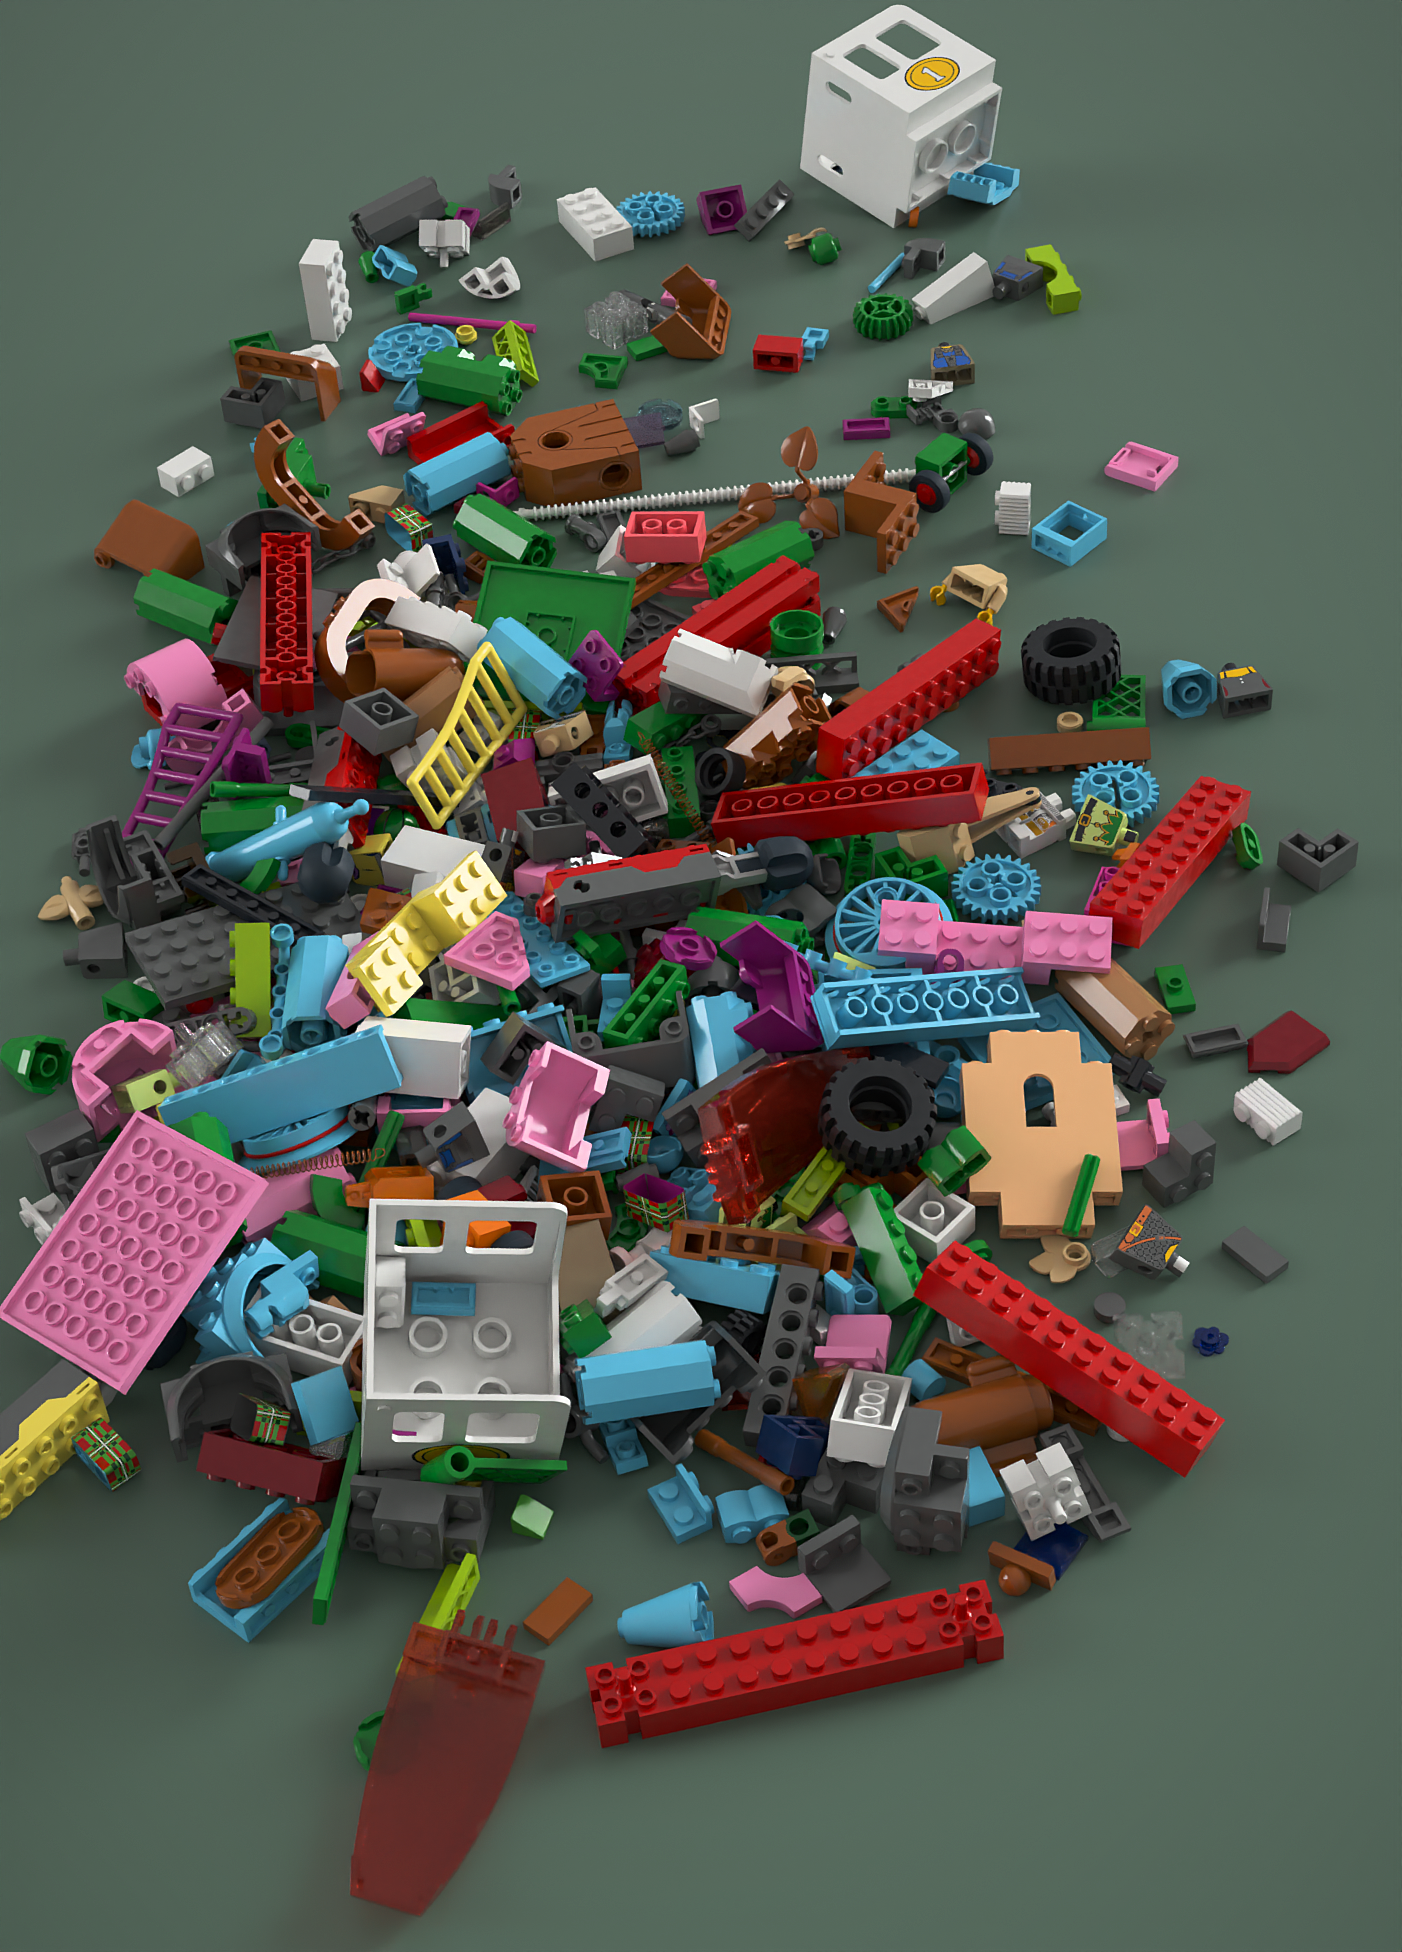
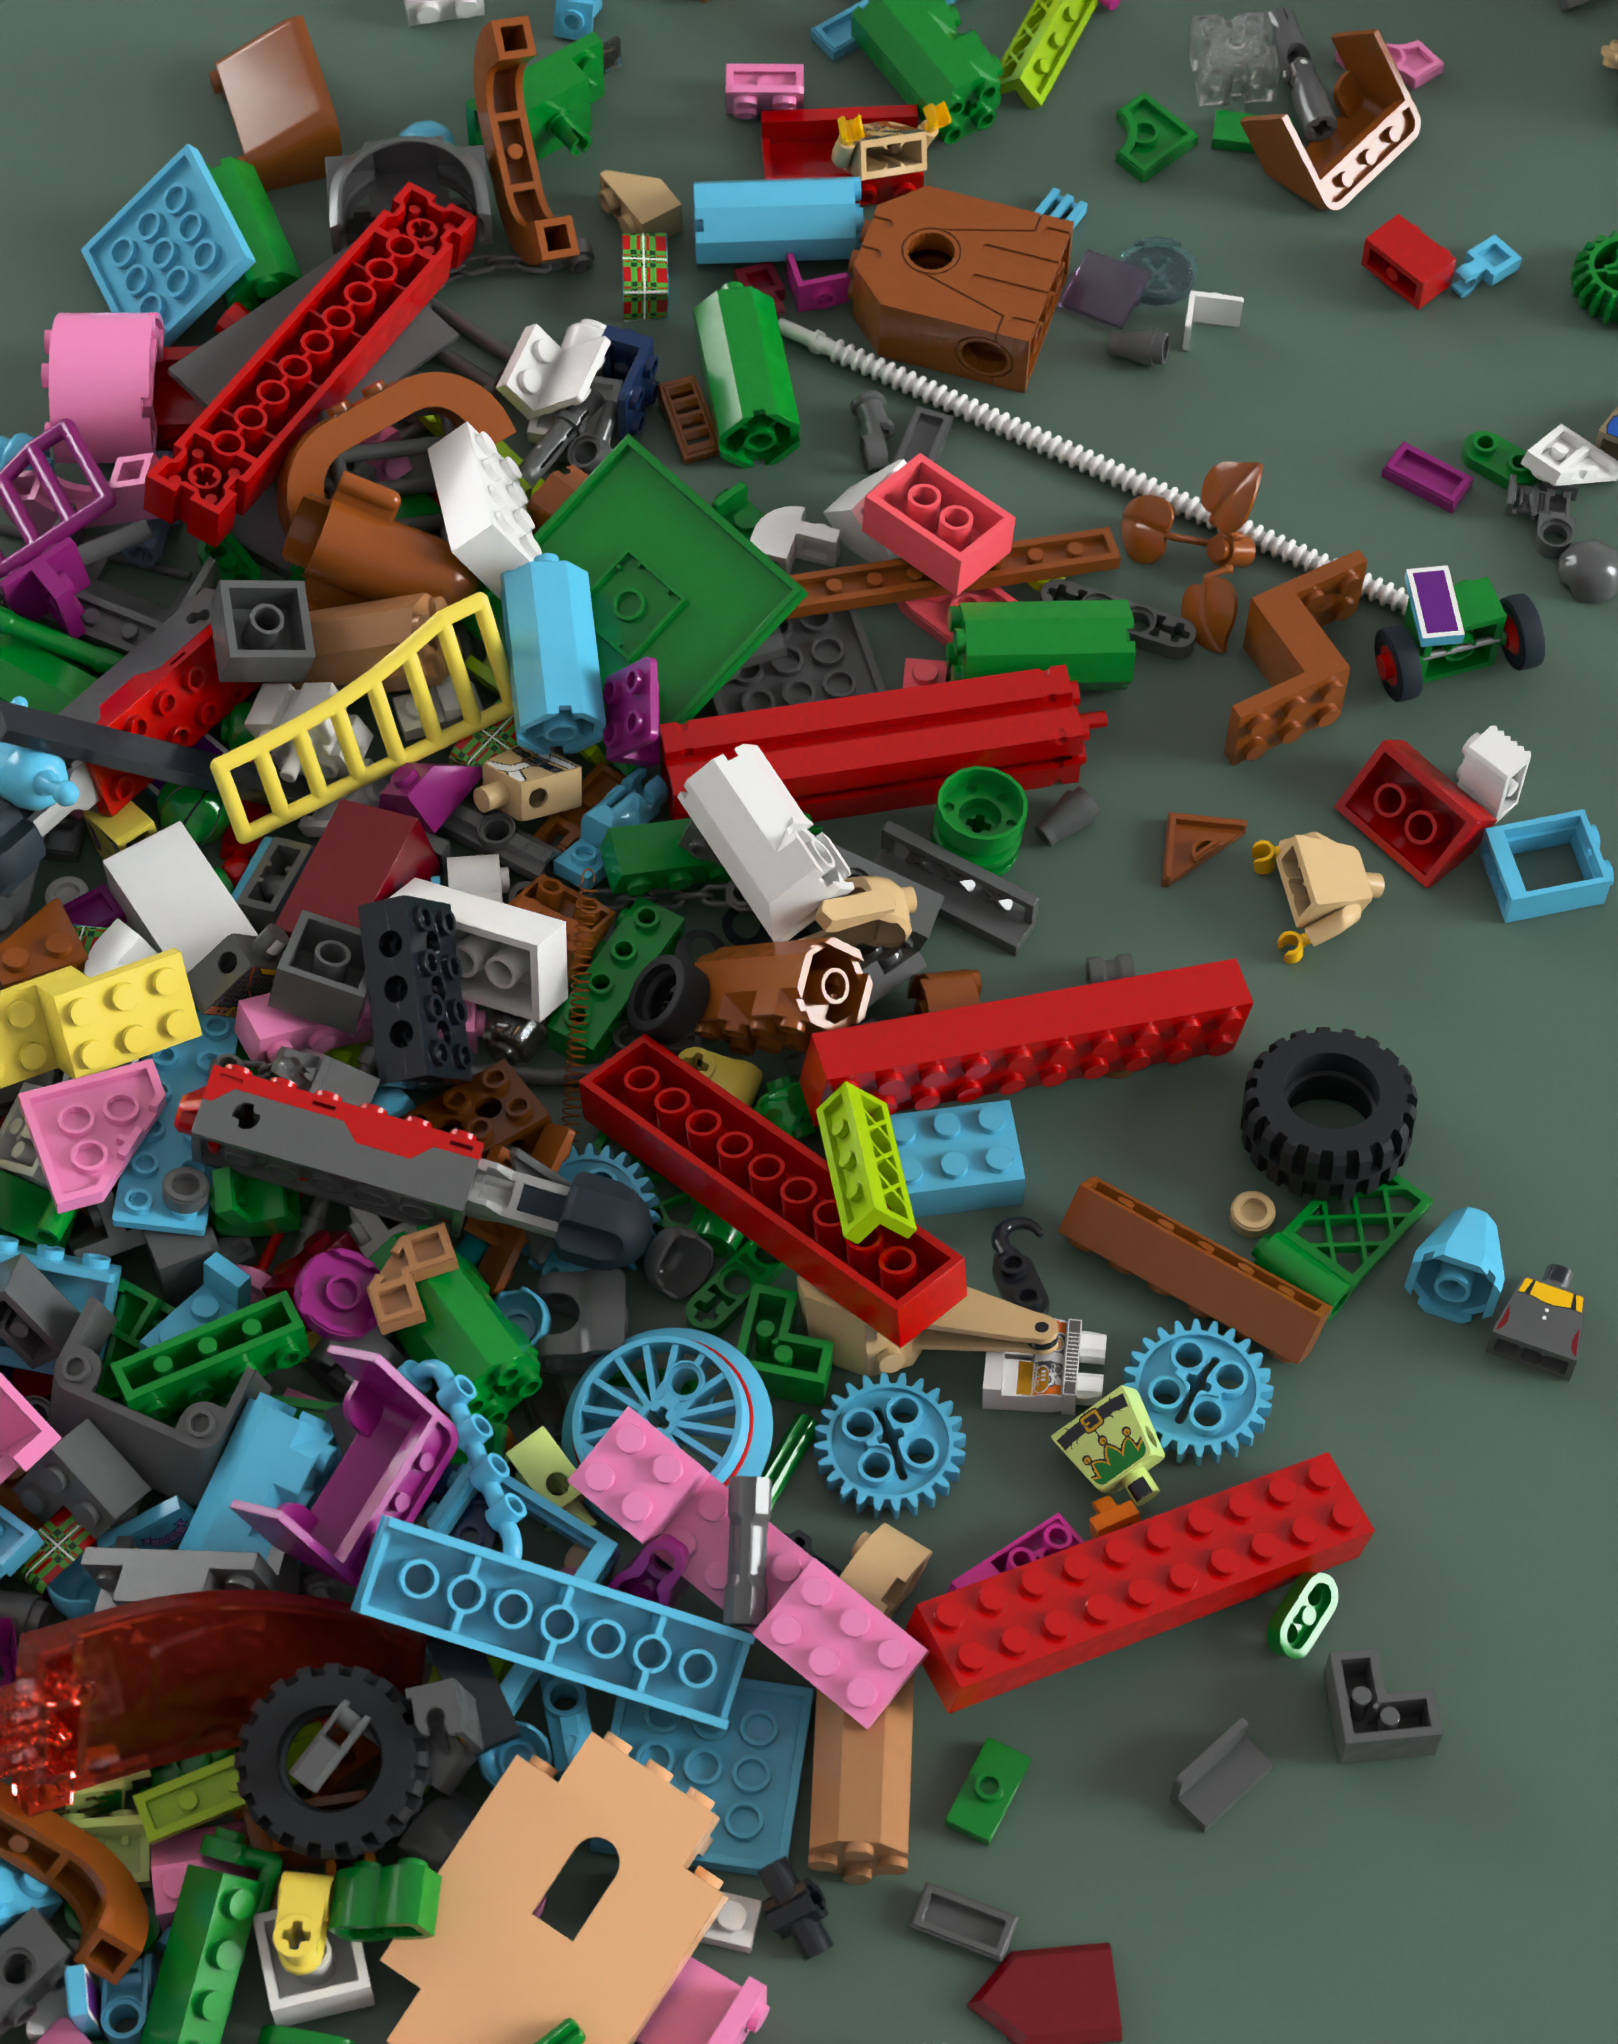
camera: 30 degrees right, 15 degrees up
none -> medium azure plate [81,144,256,347]
none -> dark grey tile [162,1167,209,1214]
none -> light yellow piece [273,1871,335,1975]
none -> dark grey bar [289,1699,371,1793]
none -> medium nougat tile [367,1223,459,1335]
none -> dark grey hinge [405,1678,484,1755]
none -> dark grey axle [723,1476,772,1627]
none -> lime fence [816,1081,917,1244]
none -> tan torso [832,101,951,181]
none -> red slope [1334,740,1497,888]
none -> tile [1405,565,1465,647]

